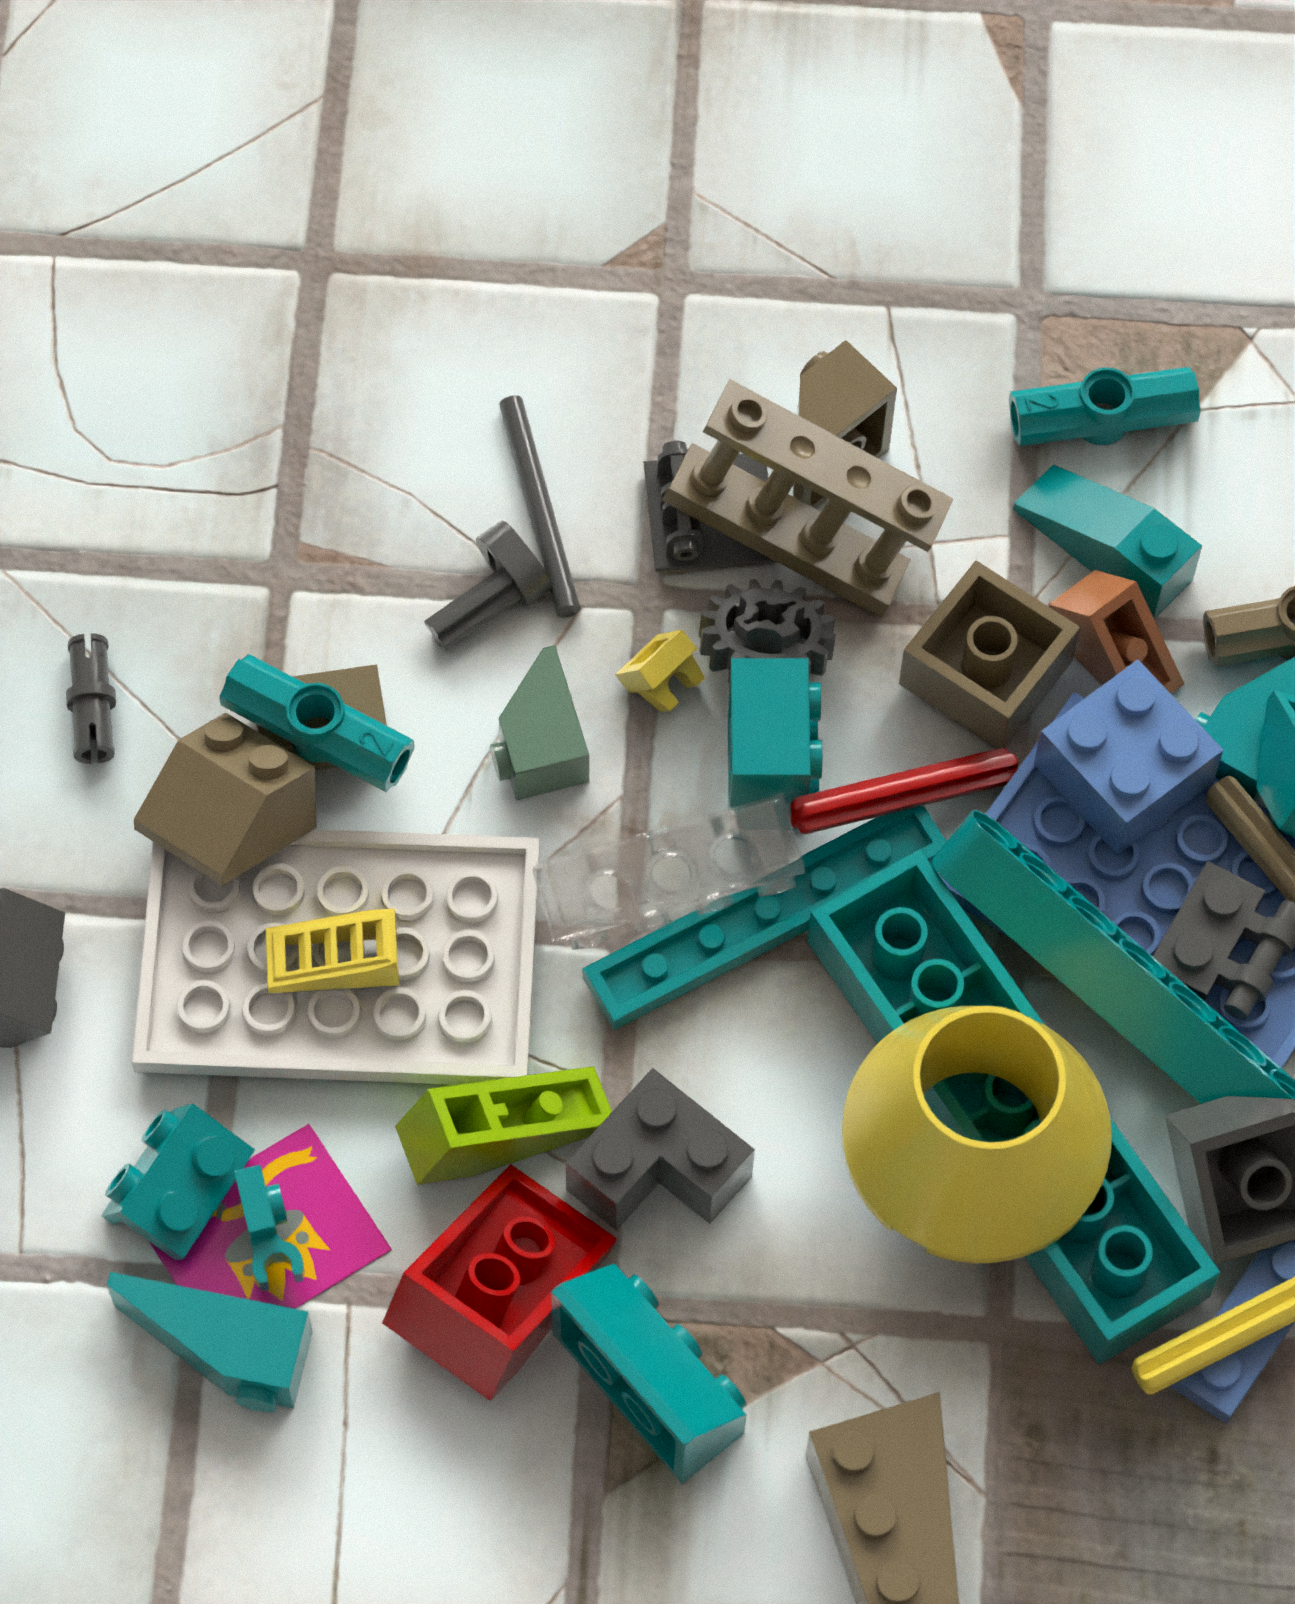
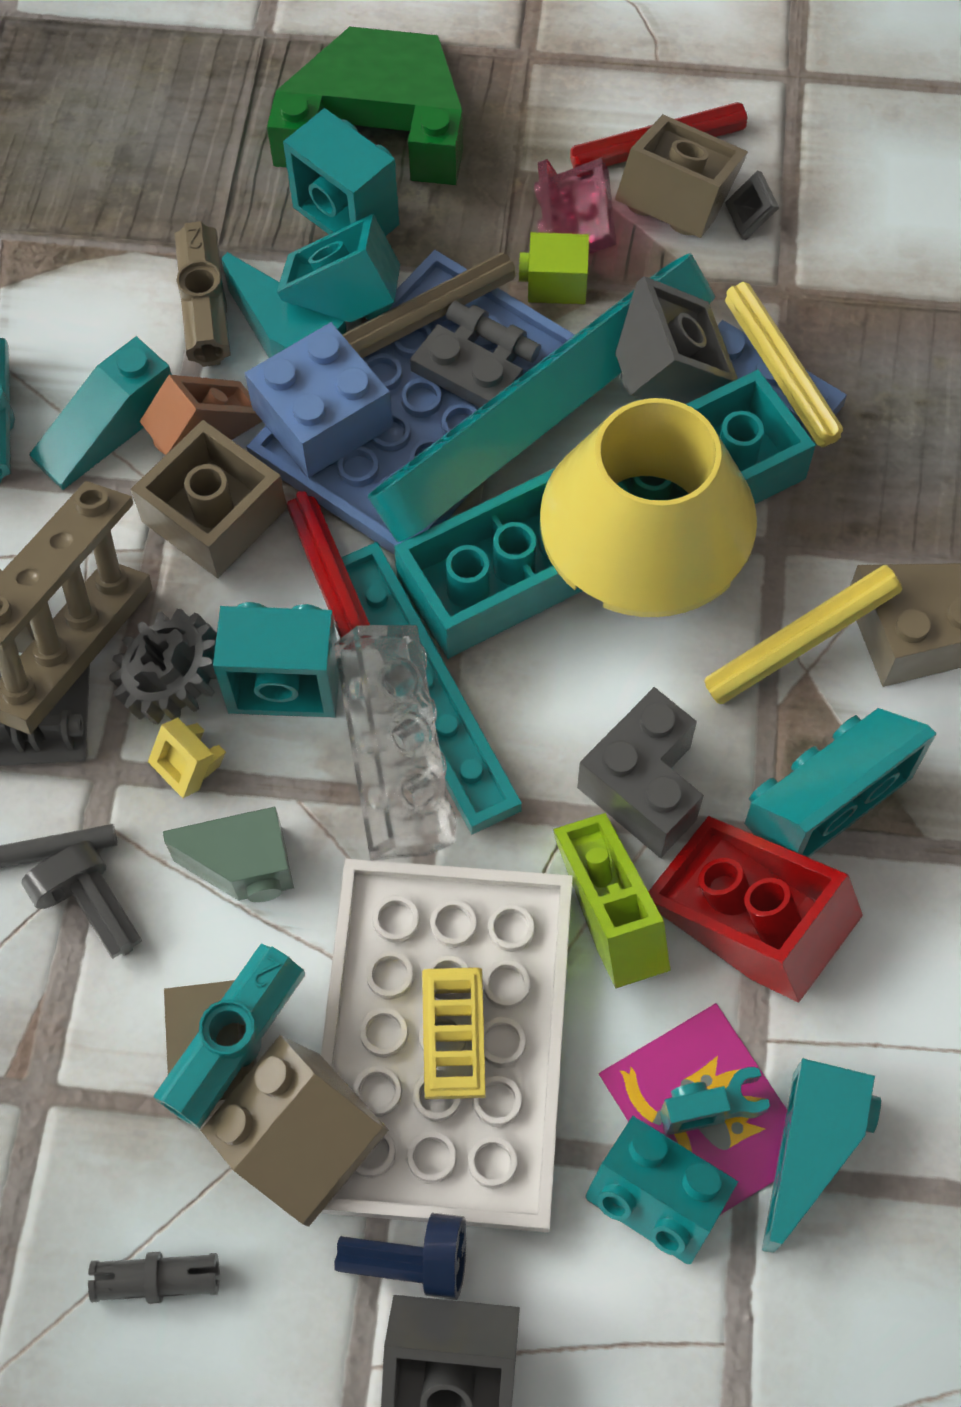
camera: 85 degrees left, 0 degrees up
none -> dark blue piece [334,1212,466,1300]
none -> light yellow axle [704,565,902,704]

